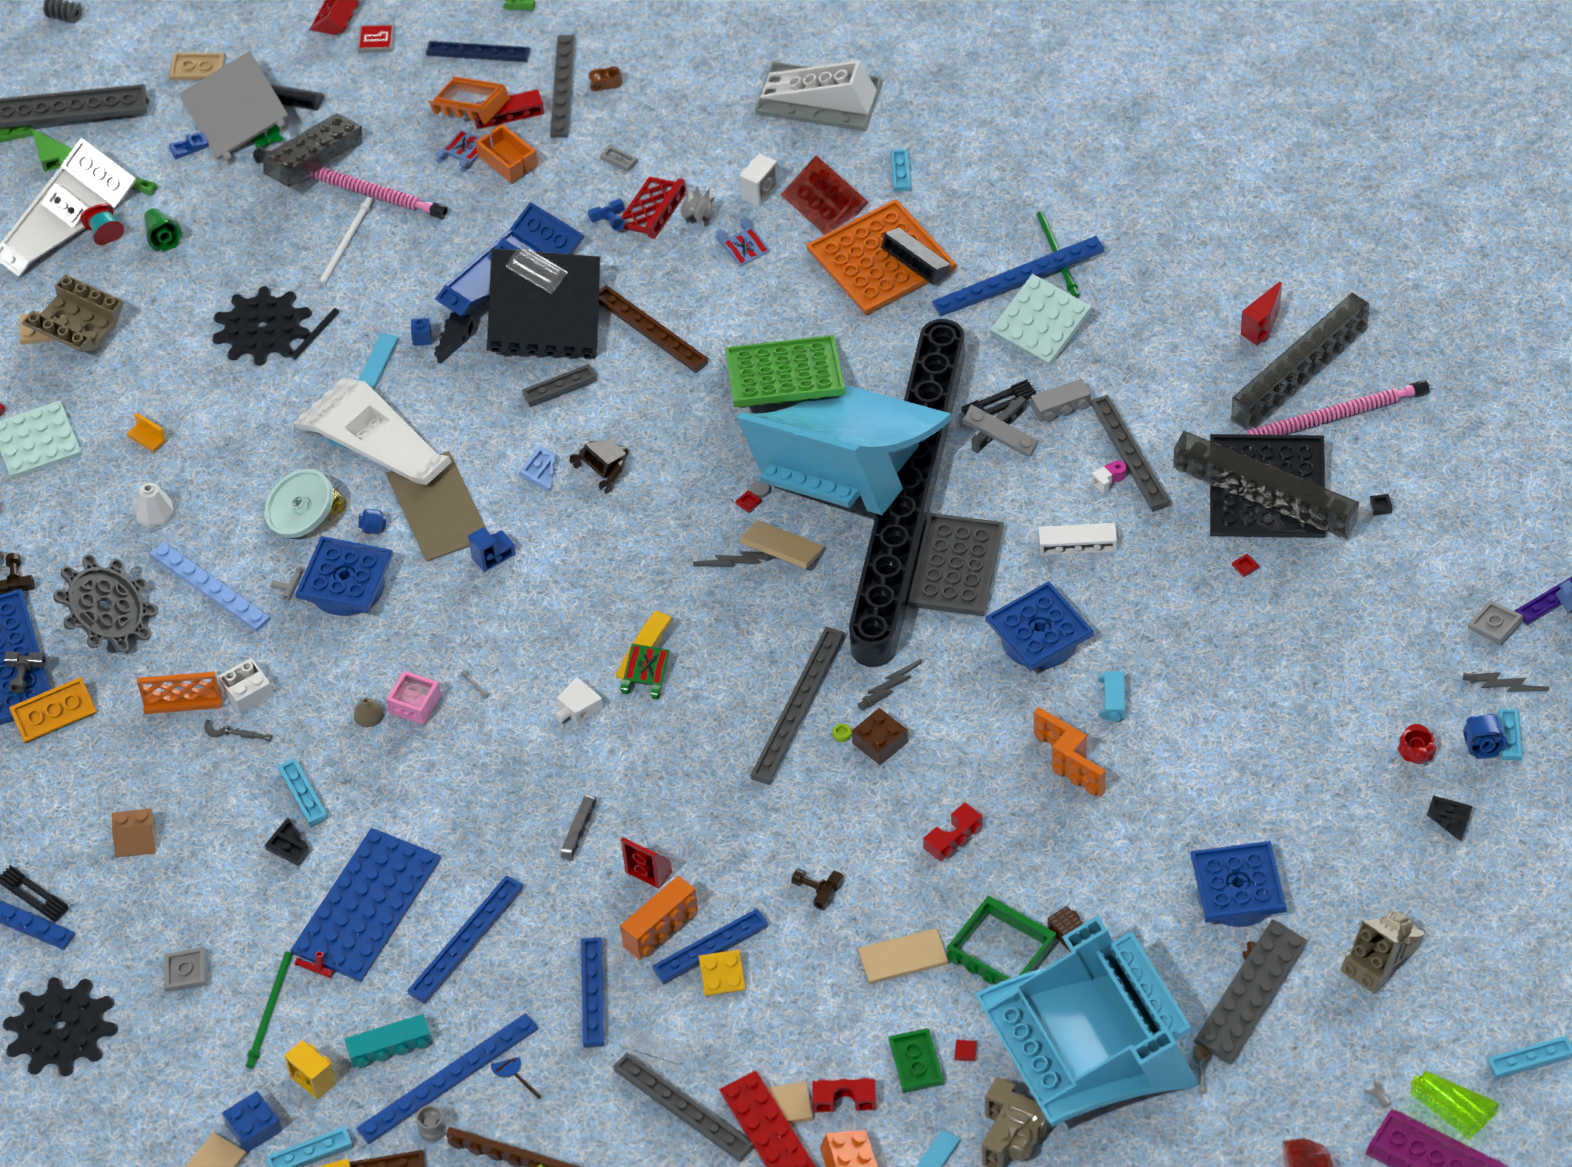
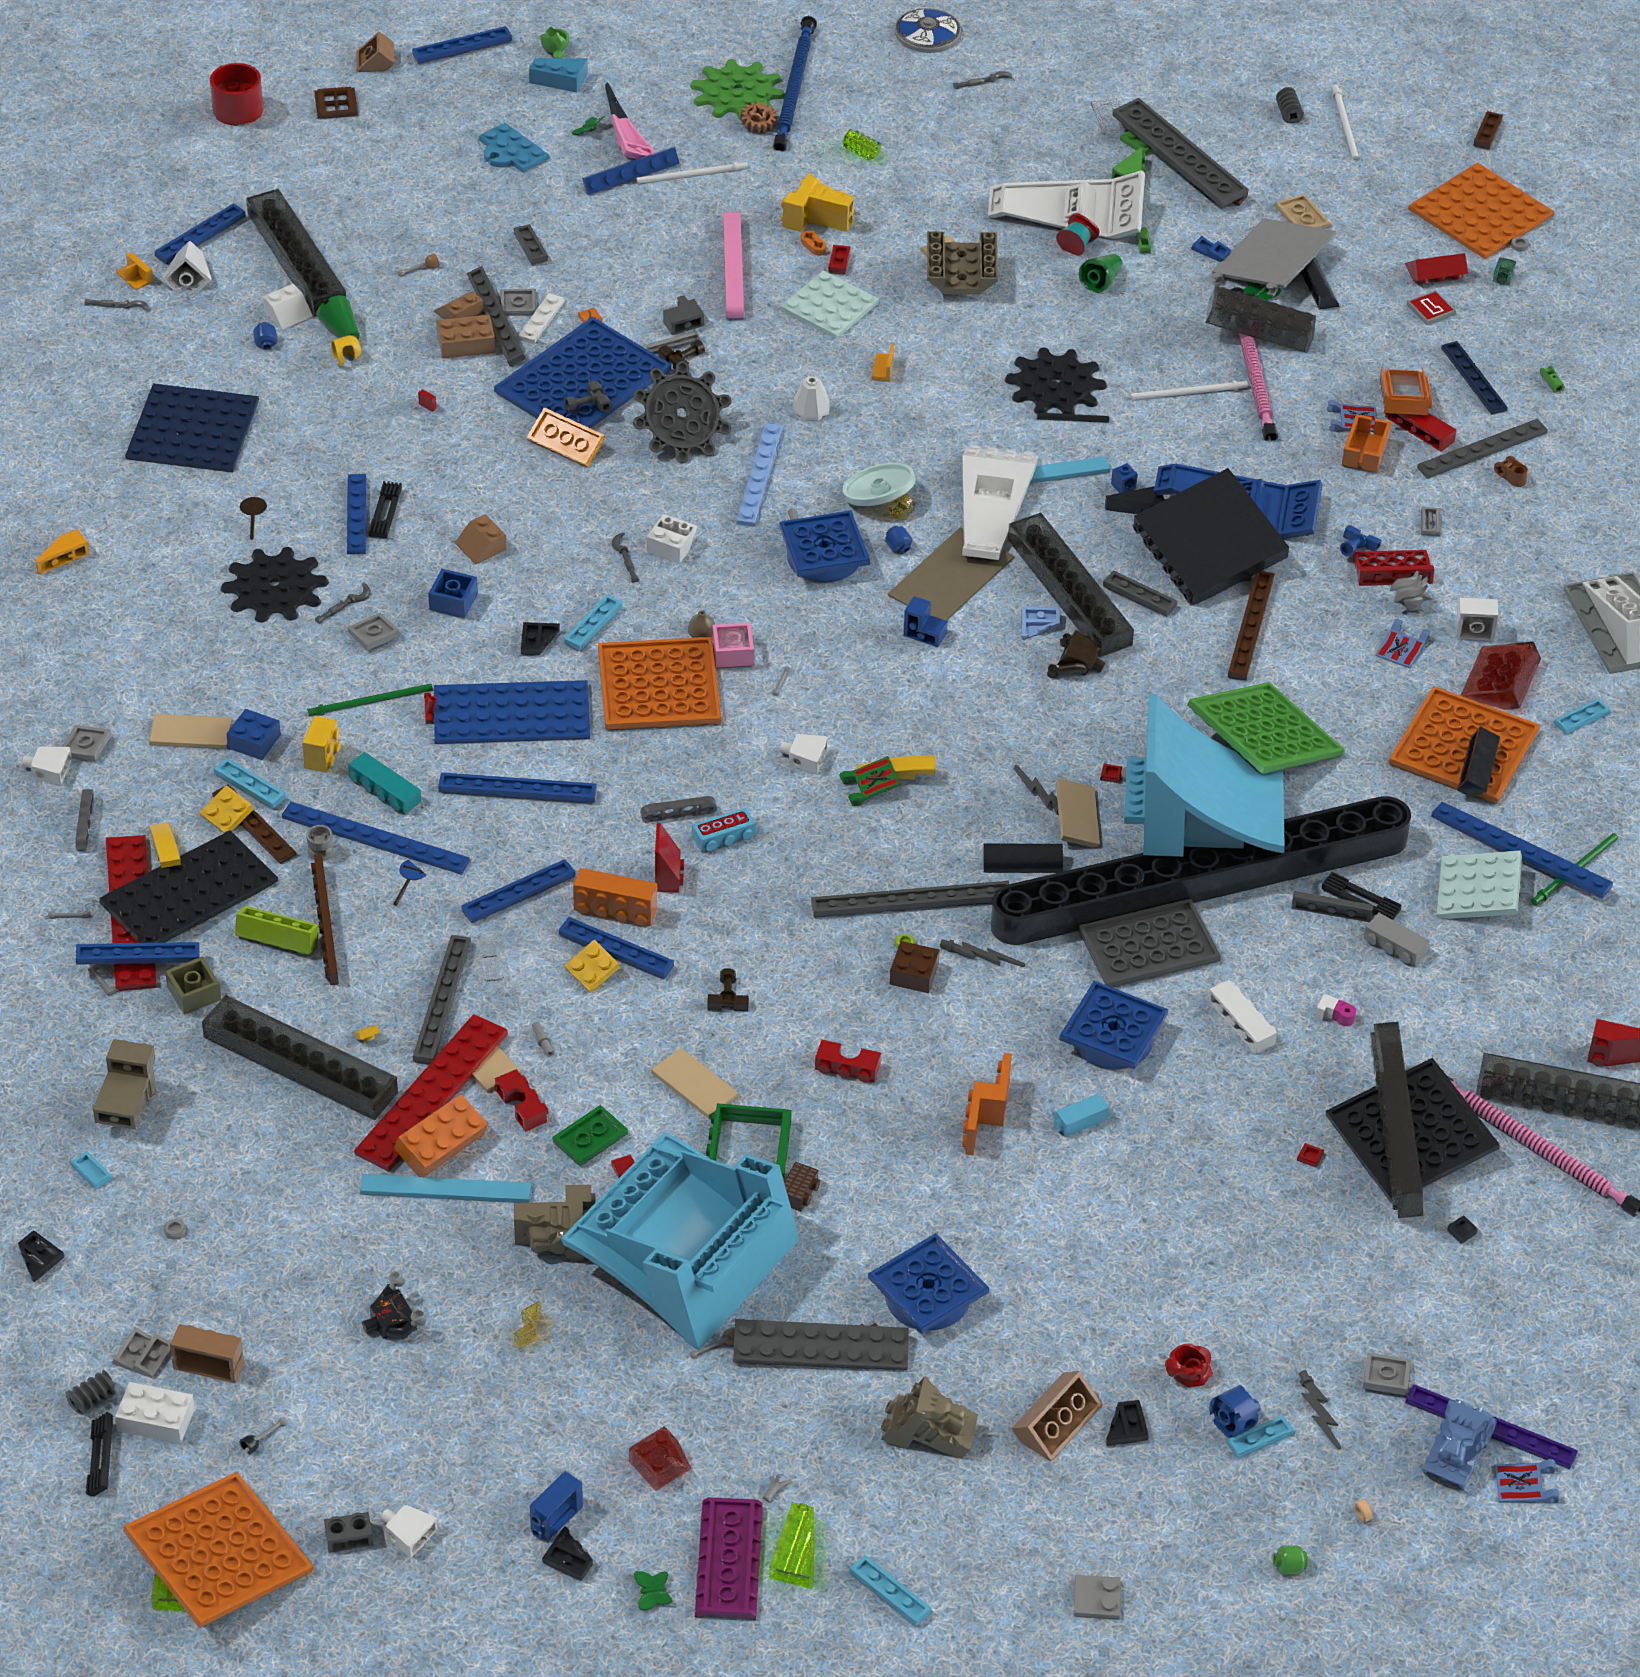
camera: 55 degrees right, 5 degrees down
orange fence [137,671,222,714] -> none
clear piece [506,246,568,294] -> none
light grey plate [962,404,1037,457] -> none
dark grey plate [1091,395,1170,511] -> none
none -> dark grey piece [315,582,370,624]
none -> blue brick [428,569,478,618]
none -> light grey bar [532,1022,554,1057]
none -> orange plate [598,637,721,730]
none -> medium azure brick [692,808,756,853]
none -> black brick [983,843,1063,873]
none -> clear smoke brick [1008,513,1134,657]
none -> medium nougat slope [1012,1371,1102,1461]

